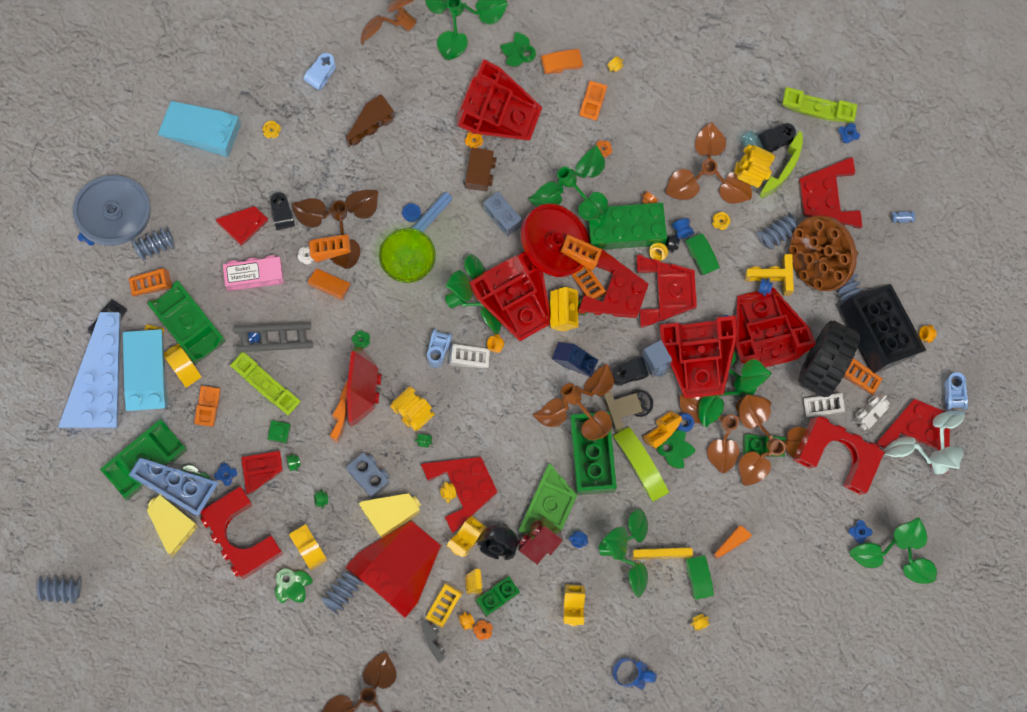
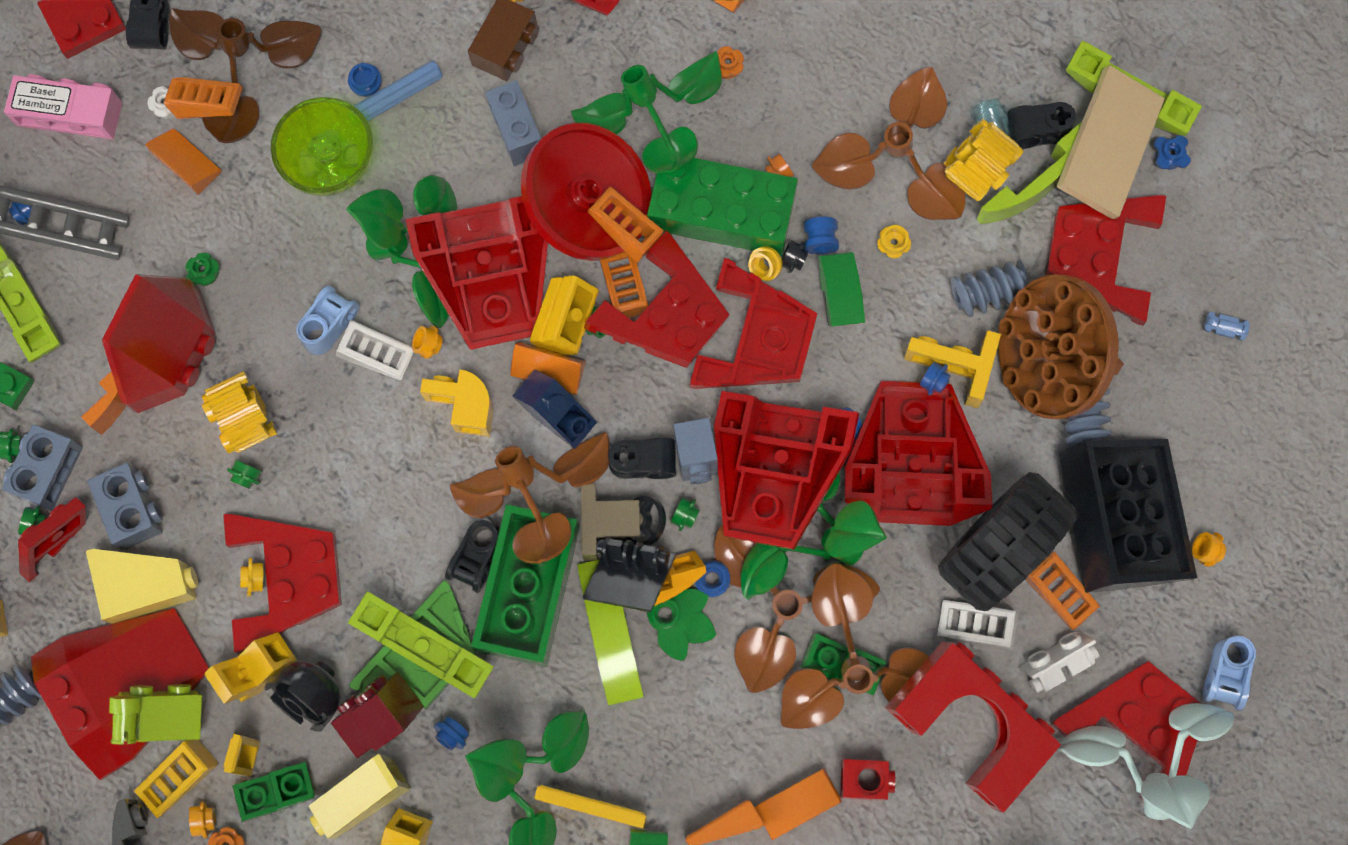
camera: 25 degrees right, 0 degrees up
none -> sand blue brick [1,425,83,511]
none -> red wing [18,497,86,583]
none -> lime hinge [109,684,202,745]
none -> light yellow slope [309,754,411,839]
none -> lime slope [348,591,494,699]
none -> yellow brick [420,369,494,437]
none -> black piece [445,520,499,593]
none -> orange slope [510,342,586,395]
none -> black hinge [583,537,676,612]
none -> green plate [670,497,700,531]
none -> orange slope [755,769,843,840]
none -> red brick [840,759,896,801]
none -> tan tile [1056,65,1165,219]

